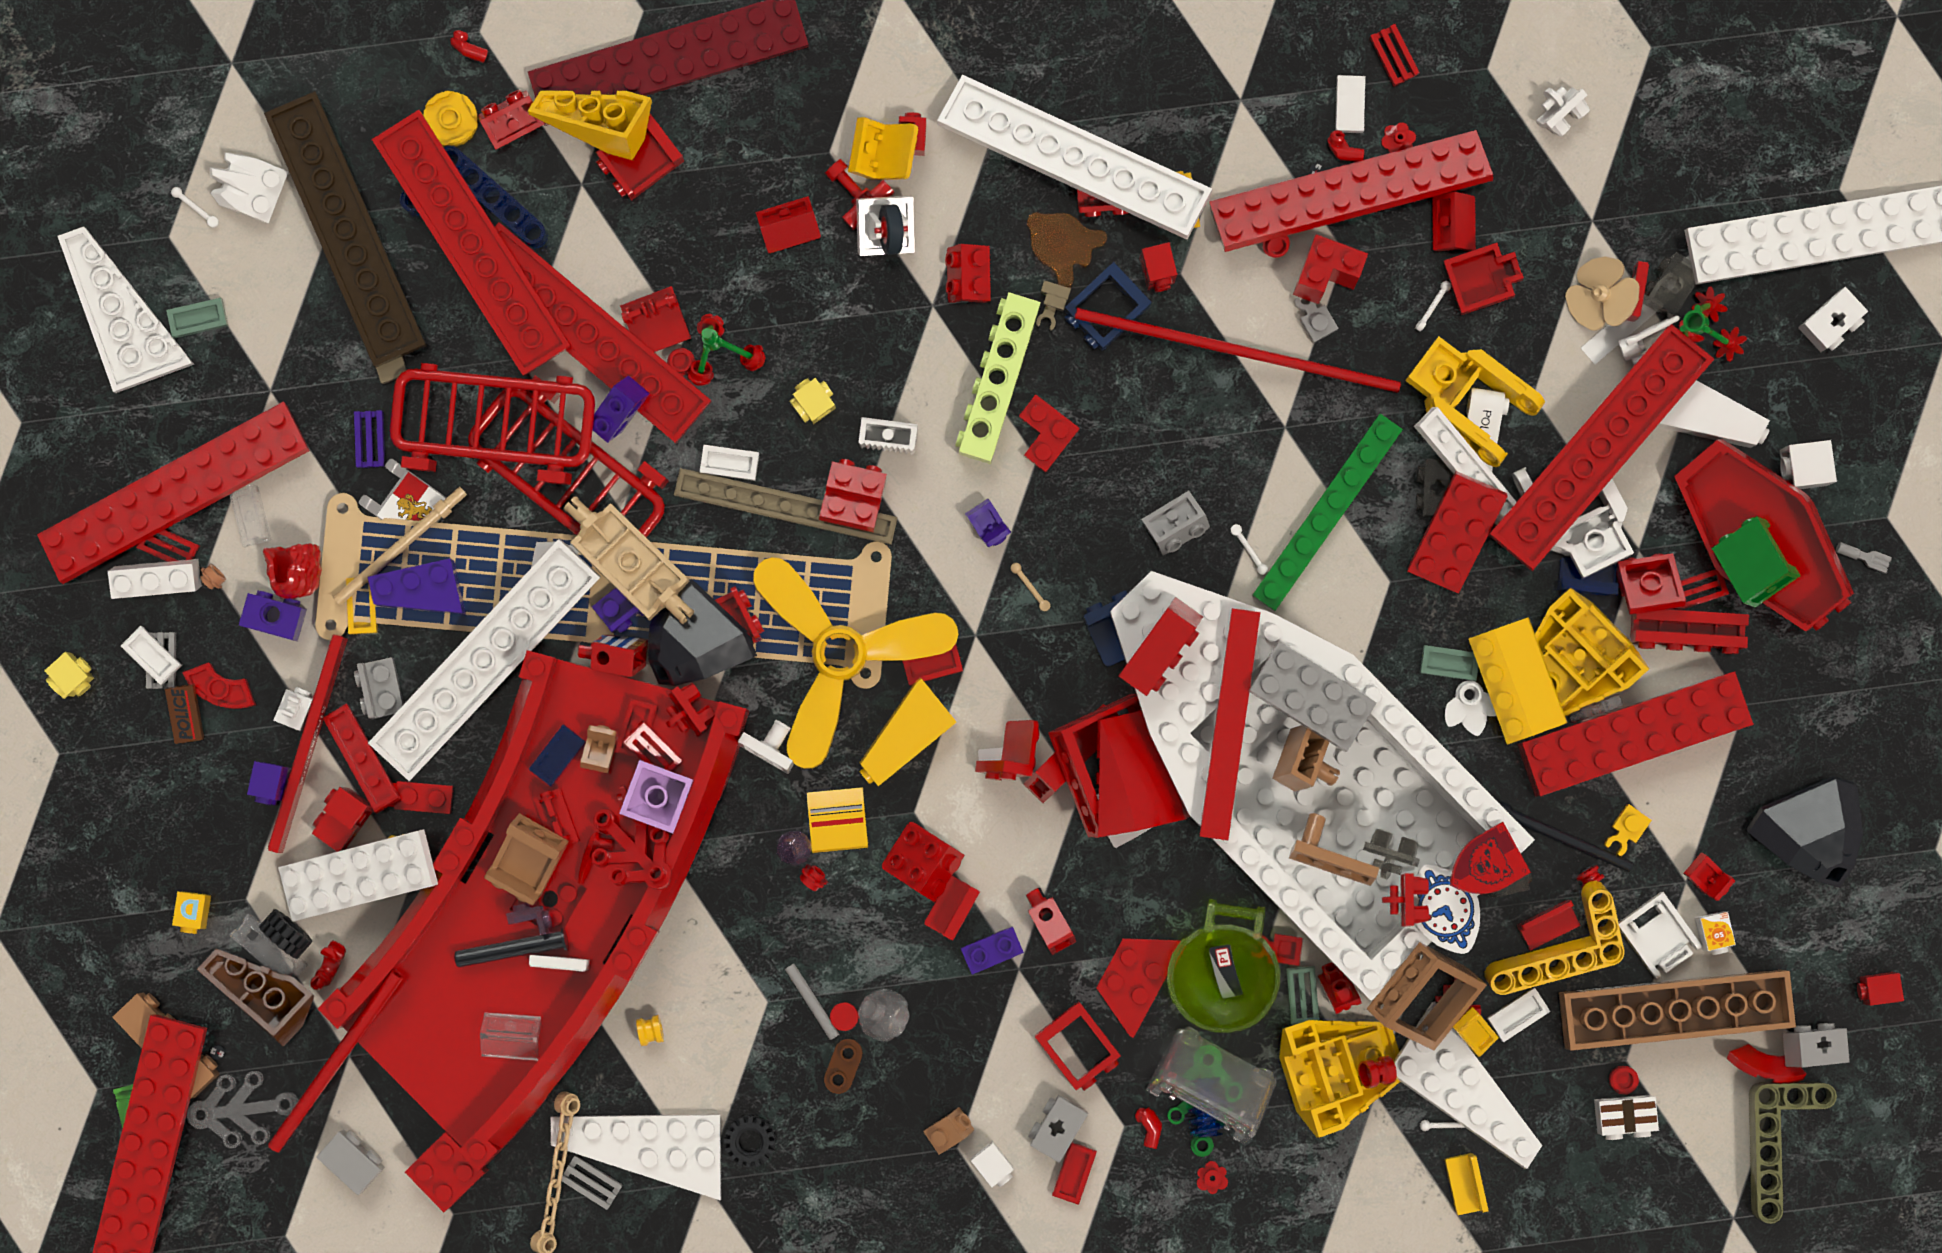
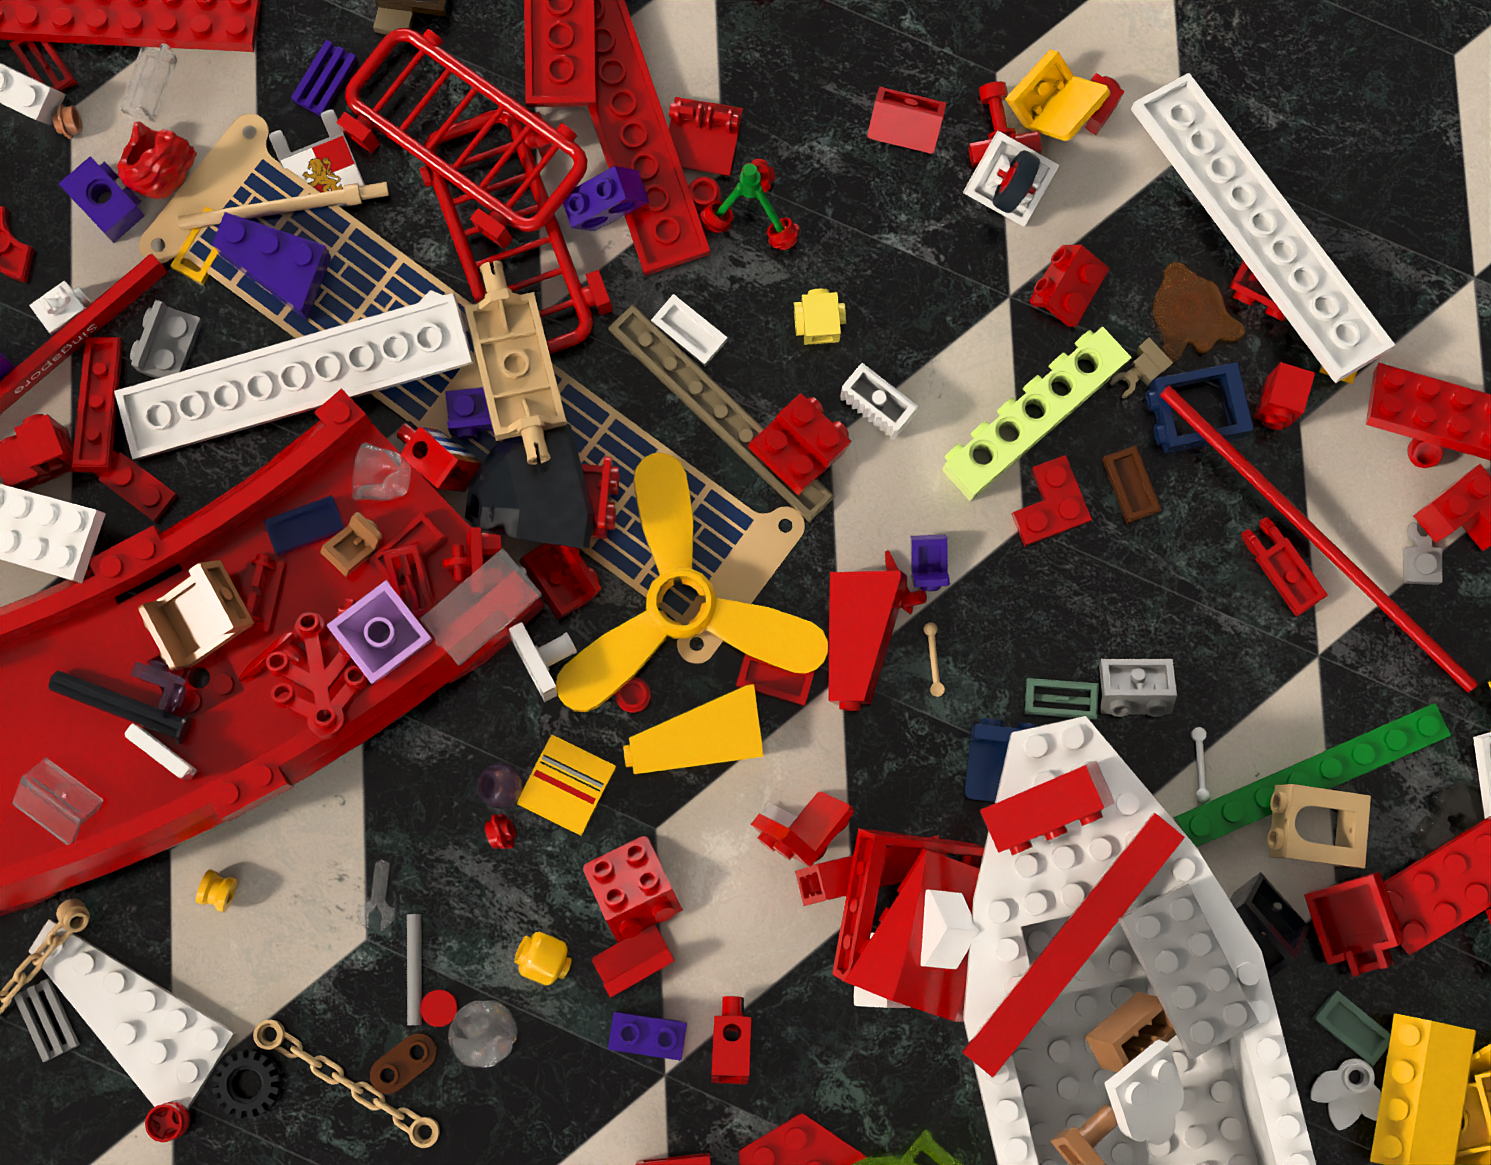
camera: 30 degrees right, 5 degrees down
none -> red wheel [145,1101,191,1142]
none -> tan piece [253,1019,440,1148]
none -> clear hair [352,443,411,501]
none -> clear bar [357,861,396,931]
none -> clear piece [420,548,542,666]
none -> yellow head [514,932,572,986]
none -> red bracket [519,543,601,620]
none -> red plate [615,677,651,713]
none -> red slope [828,570,907,711]
none -> red bar [885,550,927,615]
none -> white slope [921,890,980,969]
none -> sand green tile [1024,678,1099,720]
none -> reddish brown tile [1102,445,1162,524]
none -> white plate [1105,1039,1184,1145]
none -> black window [1230,872,1310,979]
none -> red hinge [1241,517,1328,617]
none -> tan panel [1267,784,1371,868]
none -> red piece [1304,871,1404,977]

